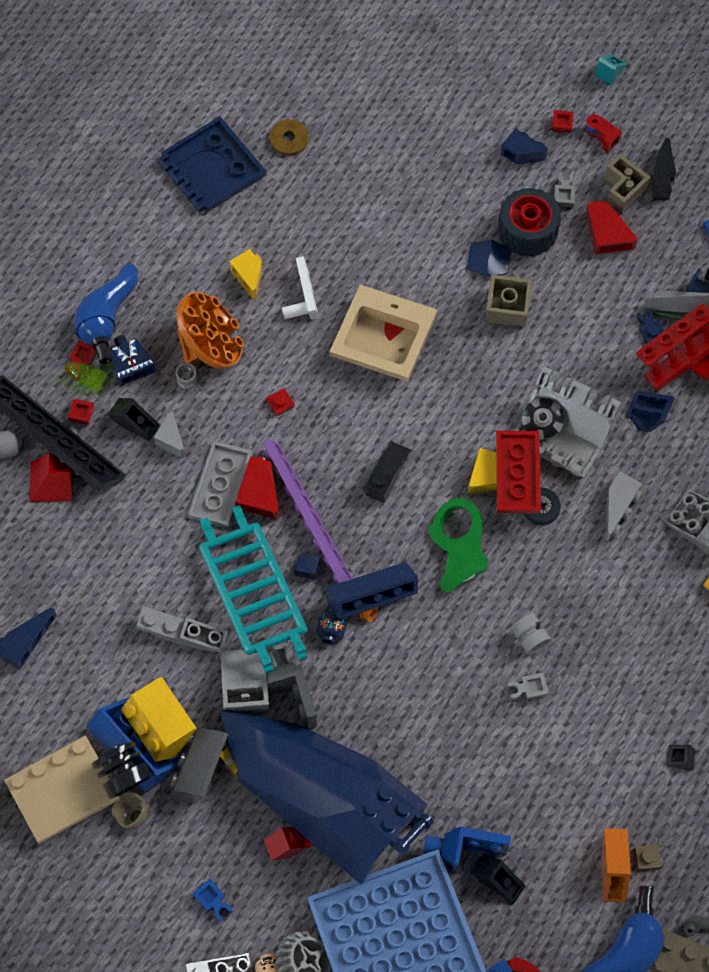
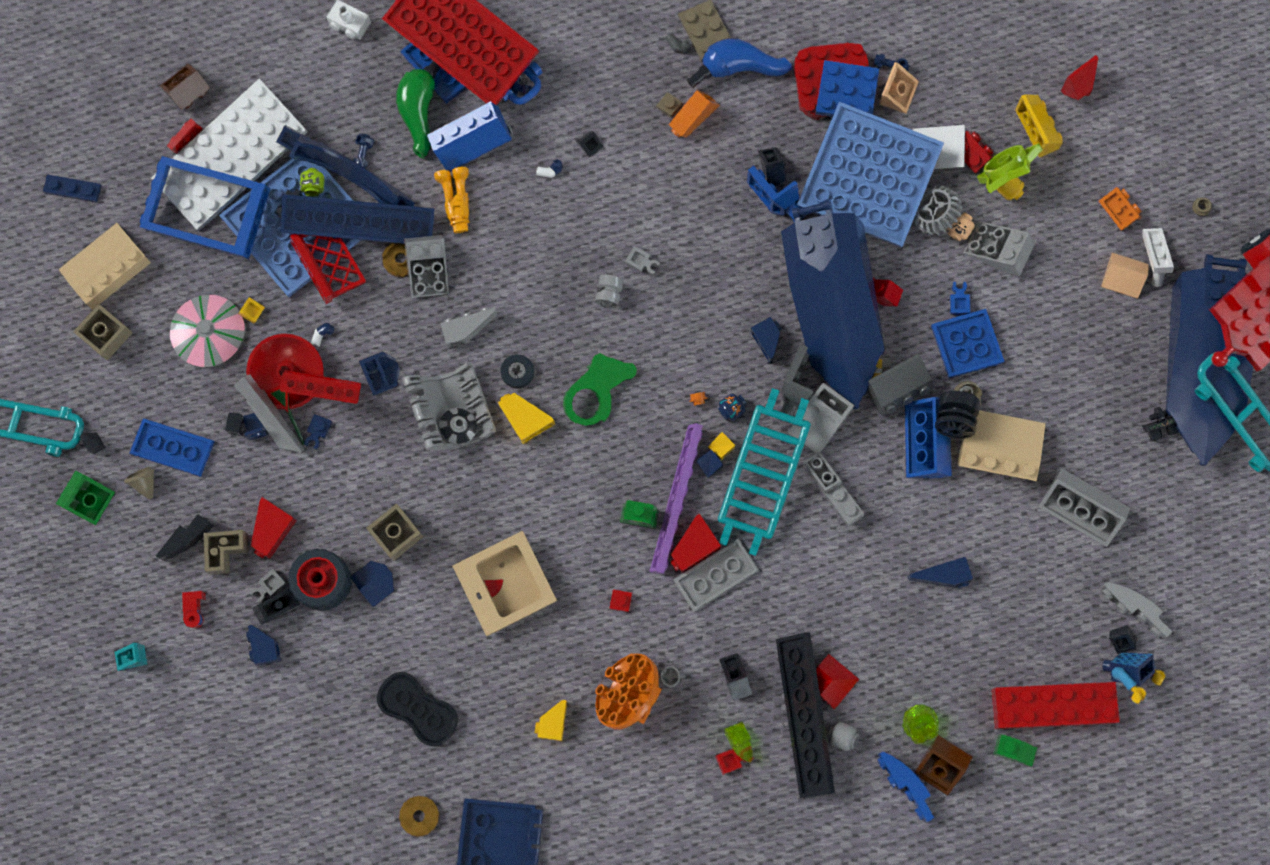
camera: 130 degrees left, 10 degrees up
red plate [68,399,95,425] -> none
blue animal [74,264,138,365] -> none
dark blue torso [110,335,156,387] -> none
yellow slope [121,677,197,762] -> none
light grey slope [154,412,185,458] -> none
white piece [282,256,319,320] -> none
dark blue brick [327,562,418,619] -> none
black slope [365,441,411,503] -> none
red plate [496,430,541,514] -> none
red plate [552,110,574,133] -> none
none -> black slope [252,588,300,625]
none -> black plate [376,672,458,747]
none -> arm [536,159,563,178]
none -> green torso [620,500,659,530]
none -> yellow slope [708,432,735,460]
none -> dark blue slope [750,316,781,364]
none -> blue plate [931,309,1004,379]

